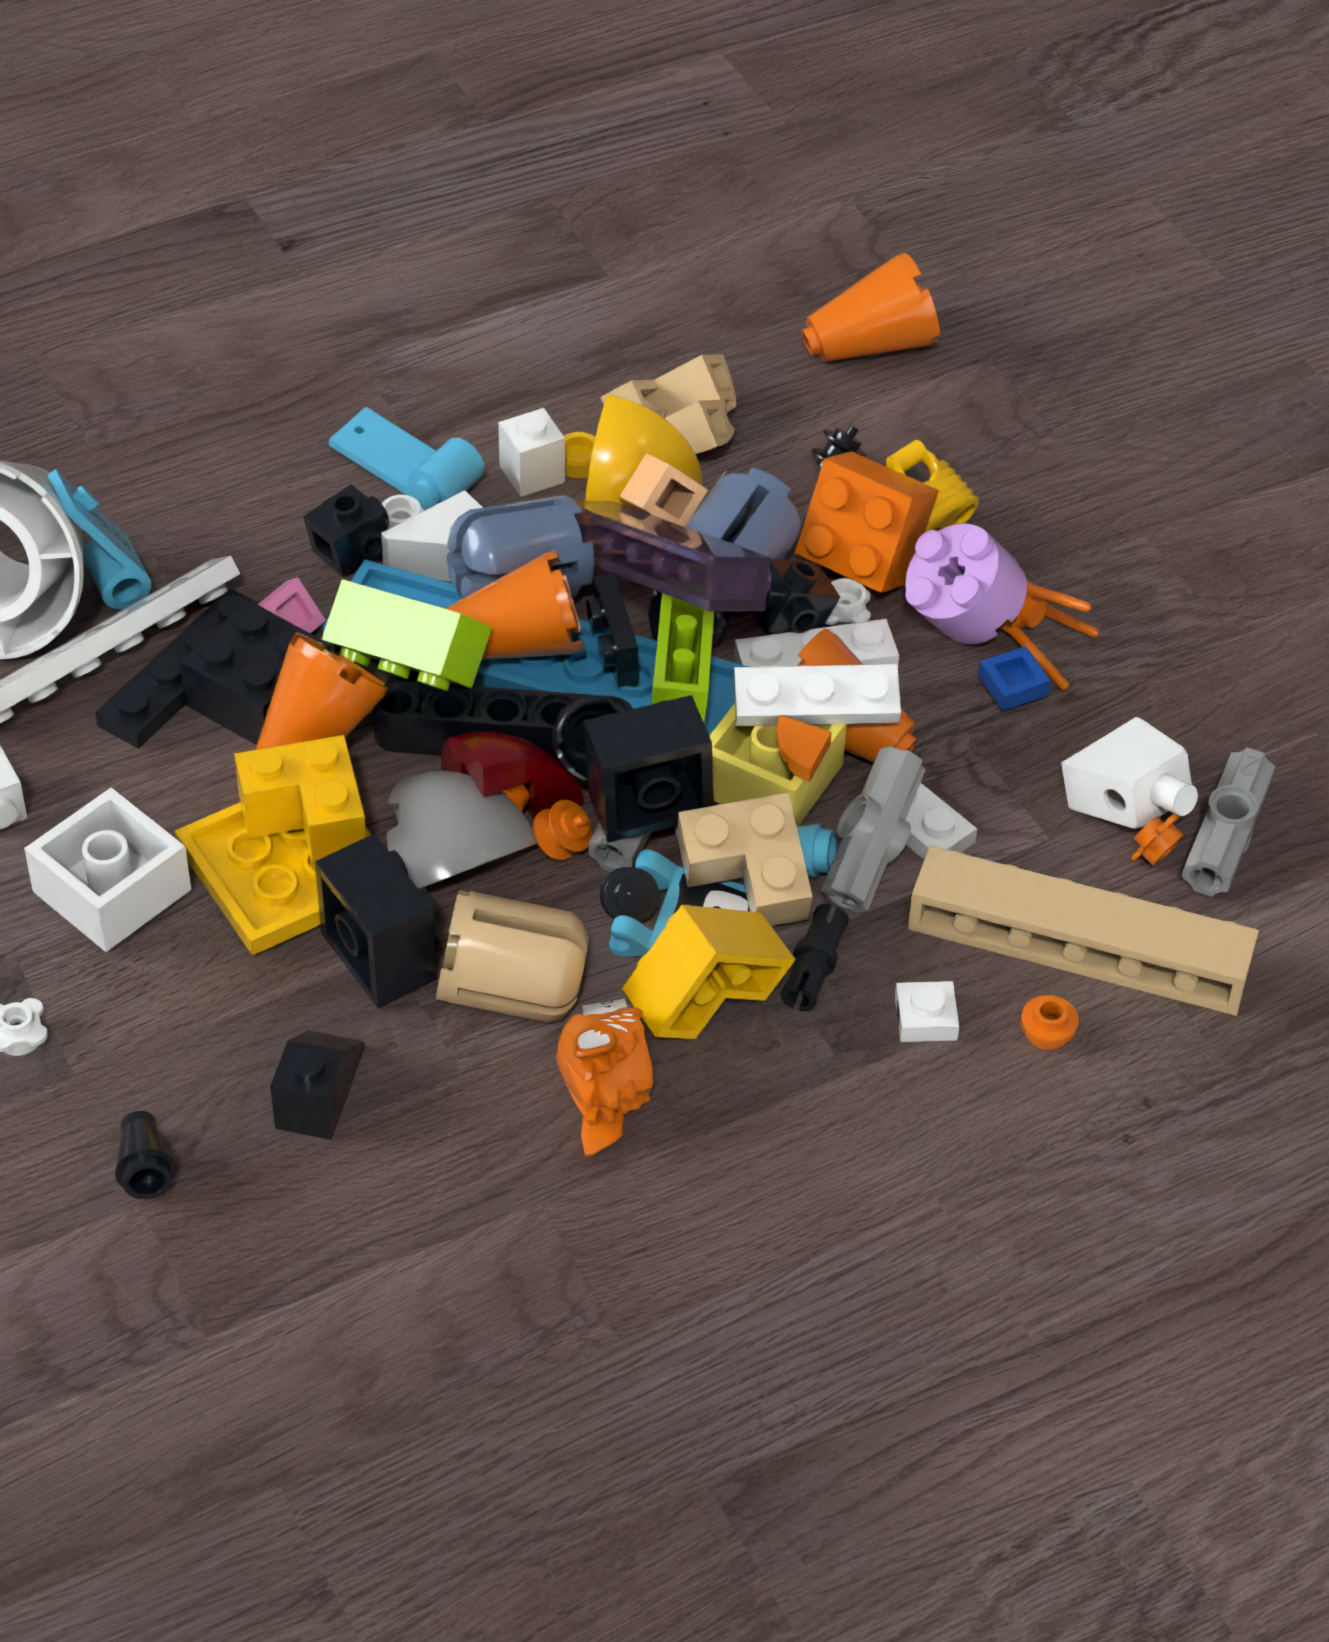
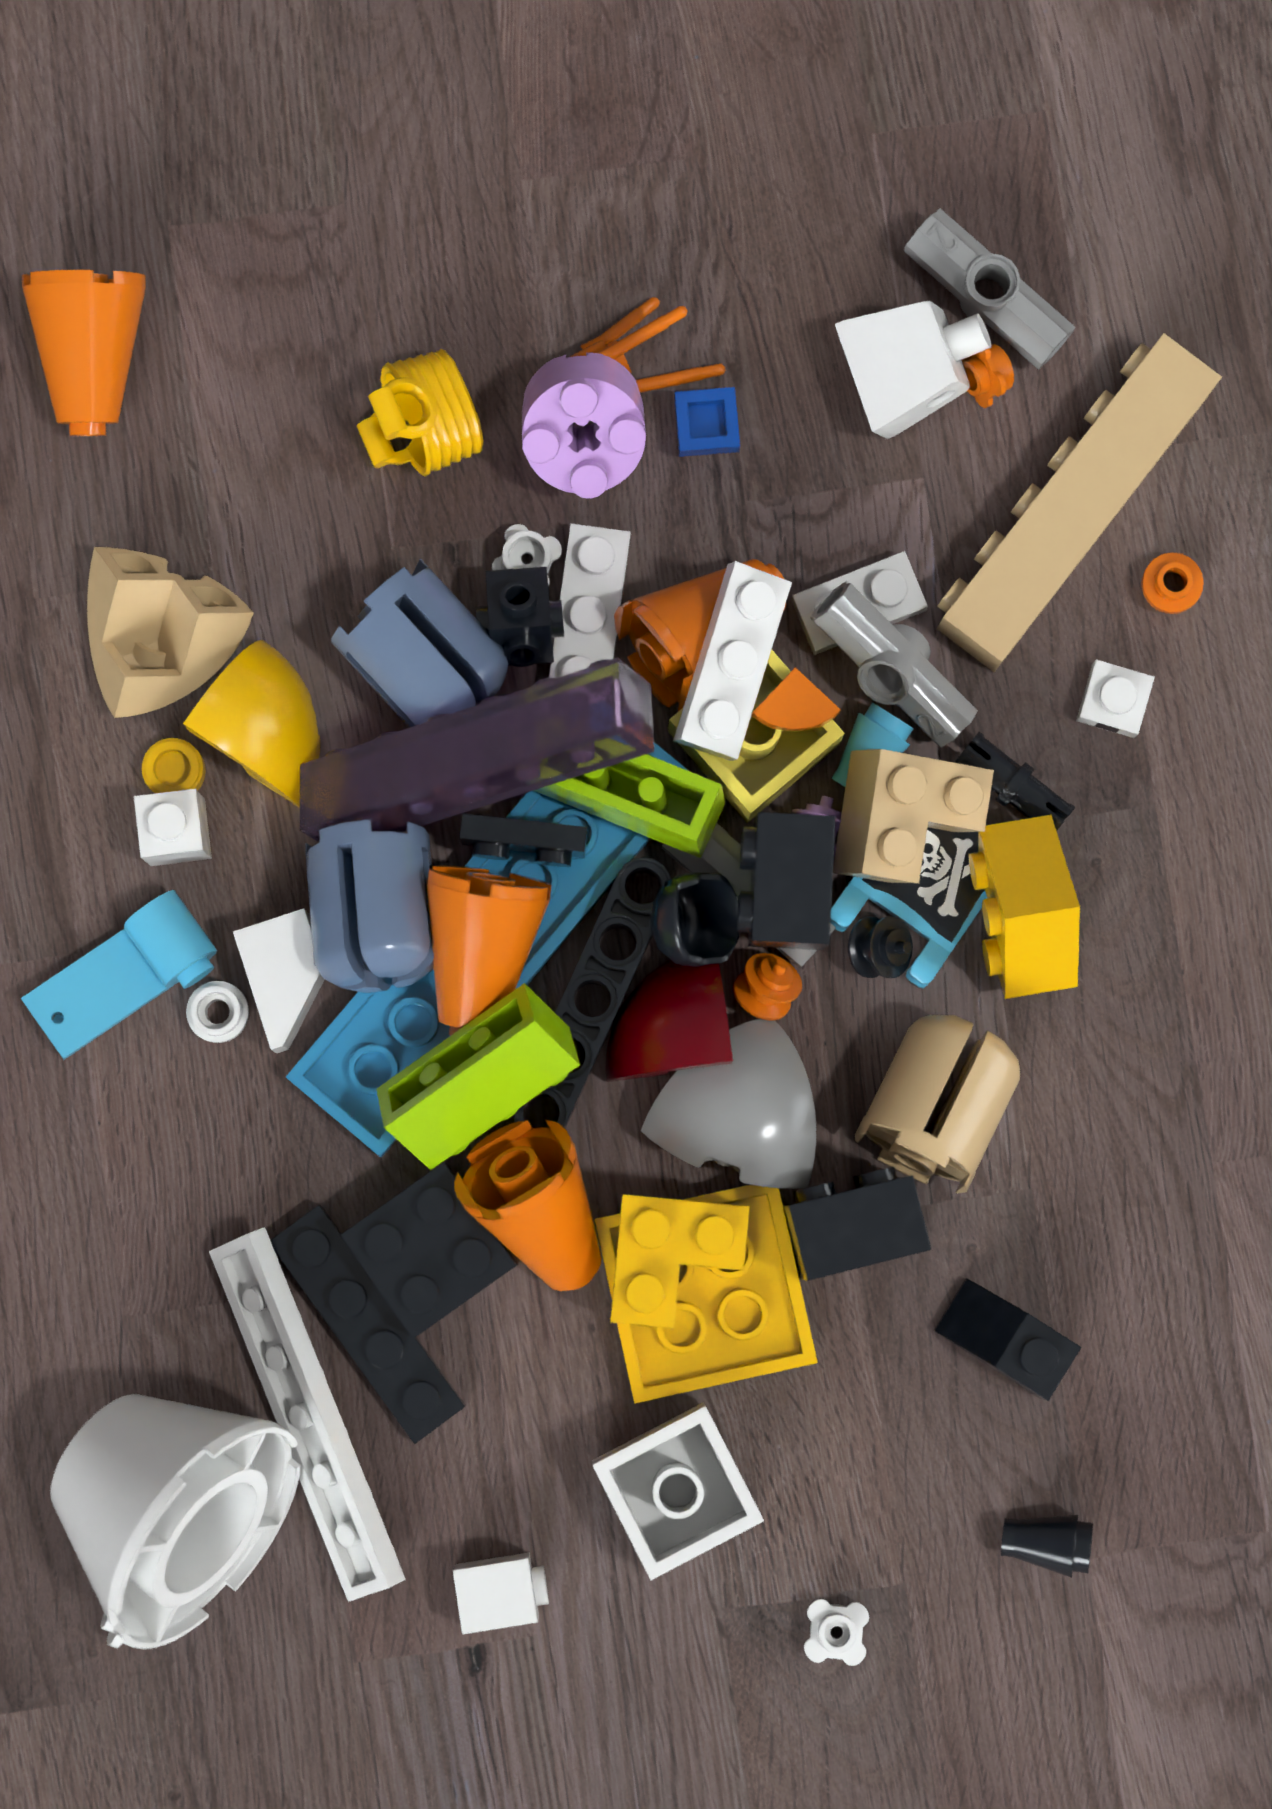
camera: 75 degrees left, 35 degrees up
medium azure door [47,469,151,610] -> none
bright pink plate [258,577,326,633] -> none
black brick [303,484,389,577] -> none
orange piece [556,999,654,1157] -> none
light nougat brick [620,454,708,533] -> none
orange brick [795,451,939,593] -> none
black wheel [812,425,867,467] -> none

